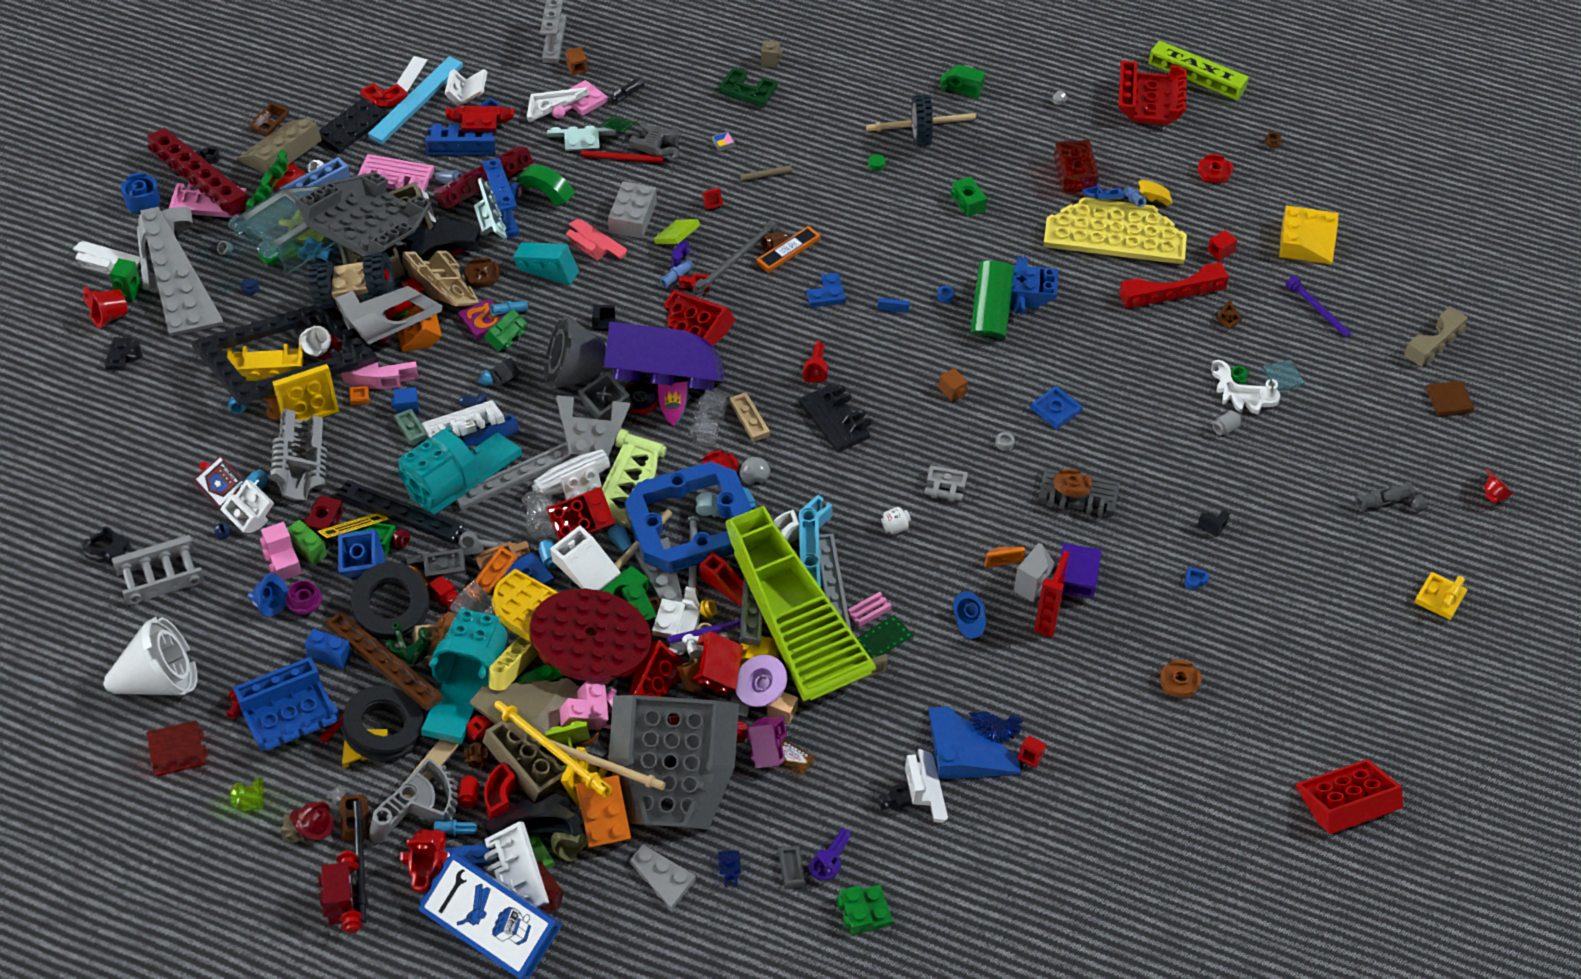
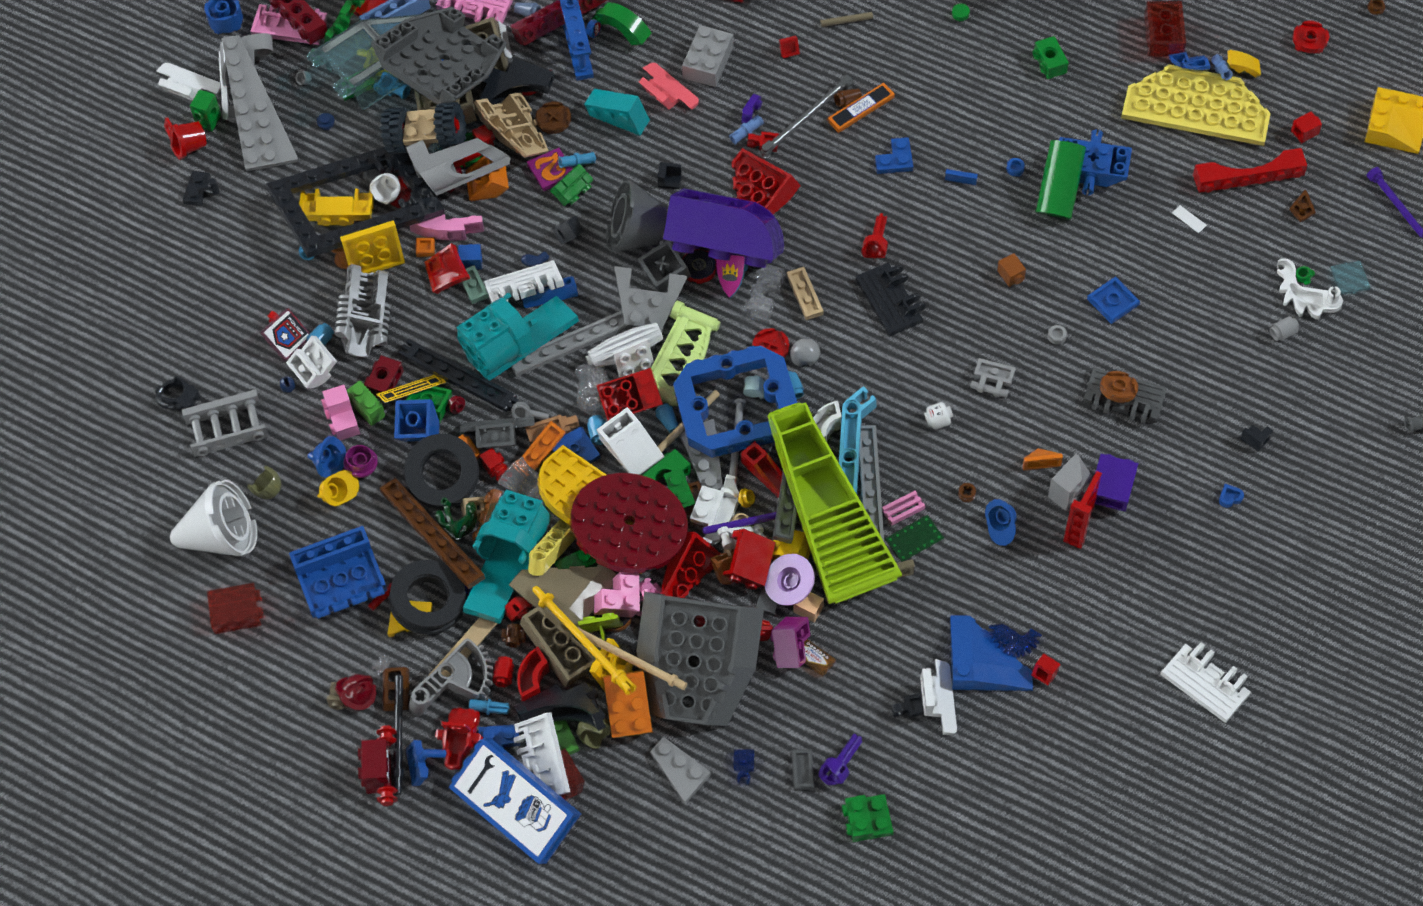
camera: 10 degrees right, 10 degrees up
red arm [226,689,241,720] -> none
clear neon green helmet [230,777,264,811] -> none
blue brick [304,628,352,669] -> none
light aqua bracket [474,178,507,239] -> none
dark azure hinge [478,370,494,386] -> none
lime tile [653,219,701,244] -> none
dark orange plate [1160,660,1202,698] -> none
red slope [1295,759,1403,834] -> none
none -> olive hair [247,466,282,499]
none -> yellow piece [317,470,359,506]
none -> blue plate [405,740,446,786]
none -> red plate [425,243,470,294]
none -> reddish brown bush [958,483,976,503]
none -> white hinge [1161,642,1251,723]
none -> white sticker [1172,205,1207,233]

